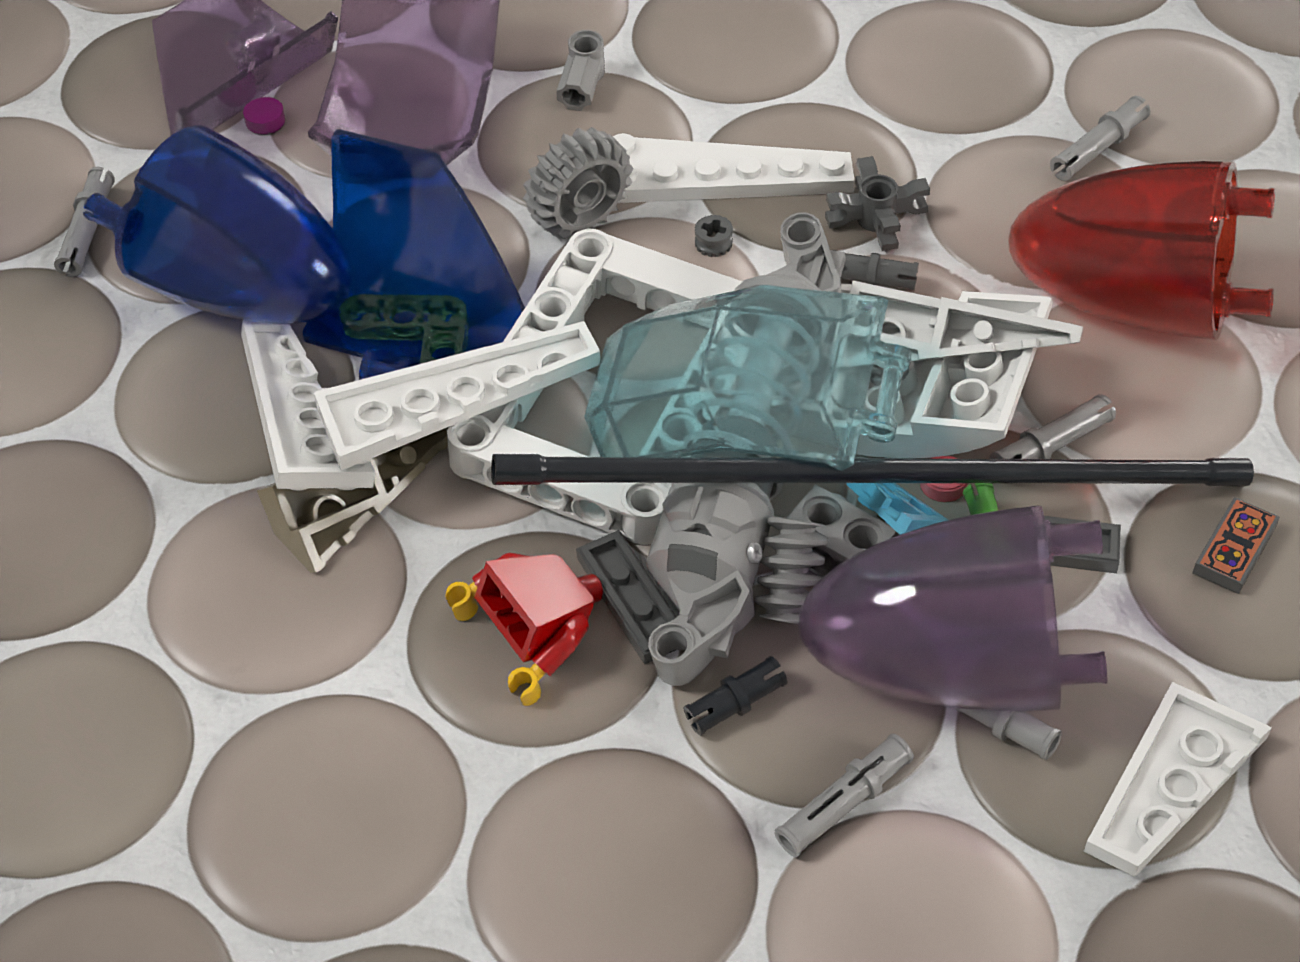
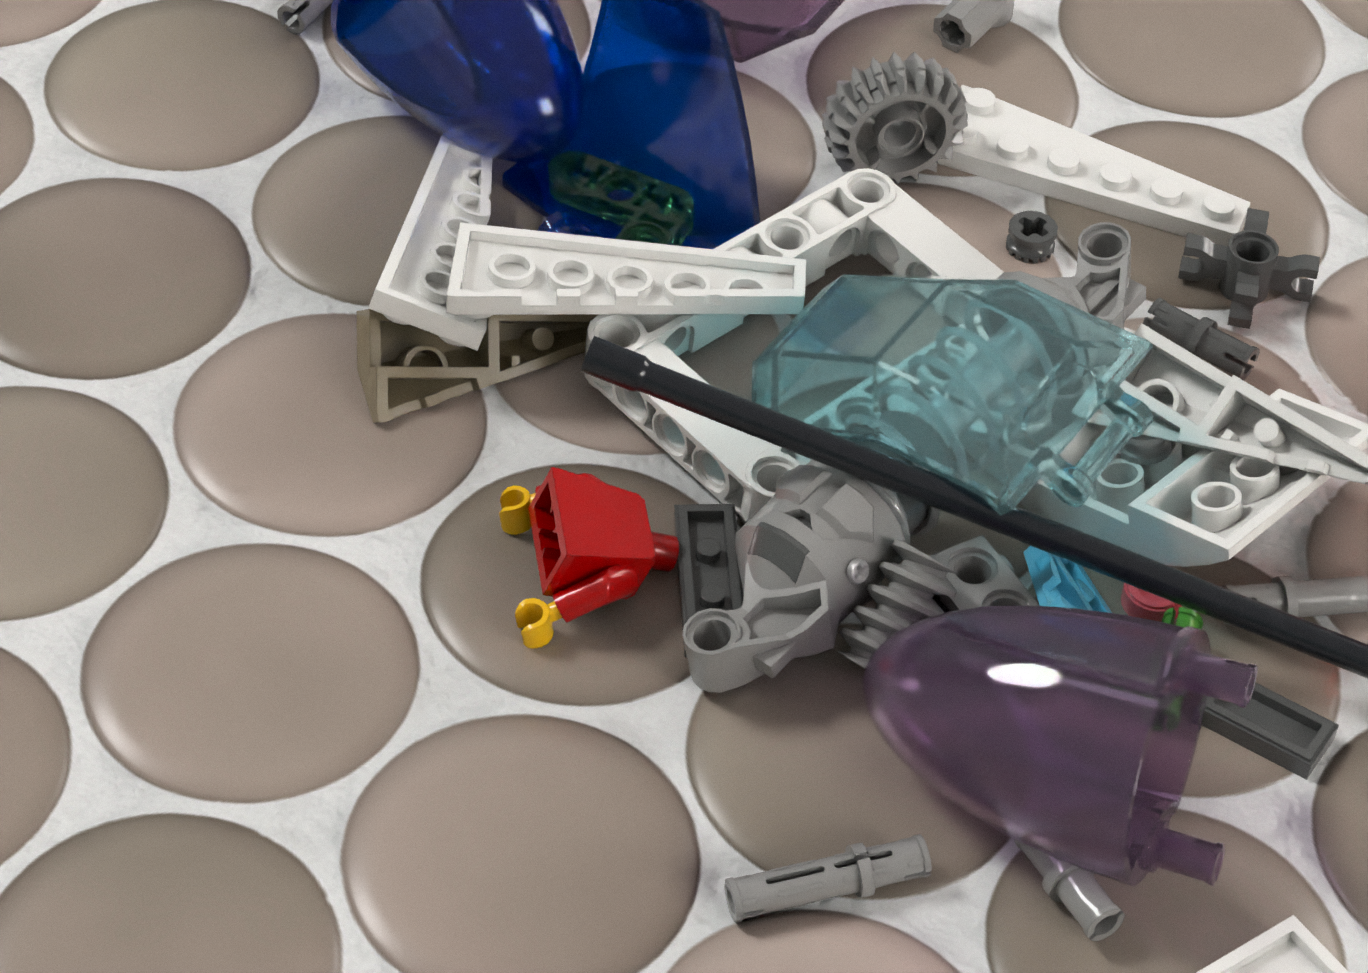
camera: 20 degrees right, 5 degrees down
black pin [683,656,788,736] -> none

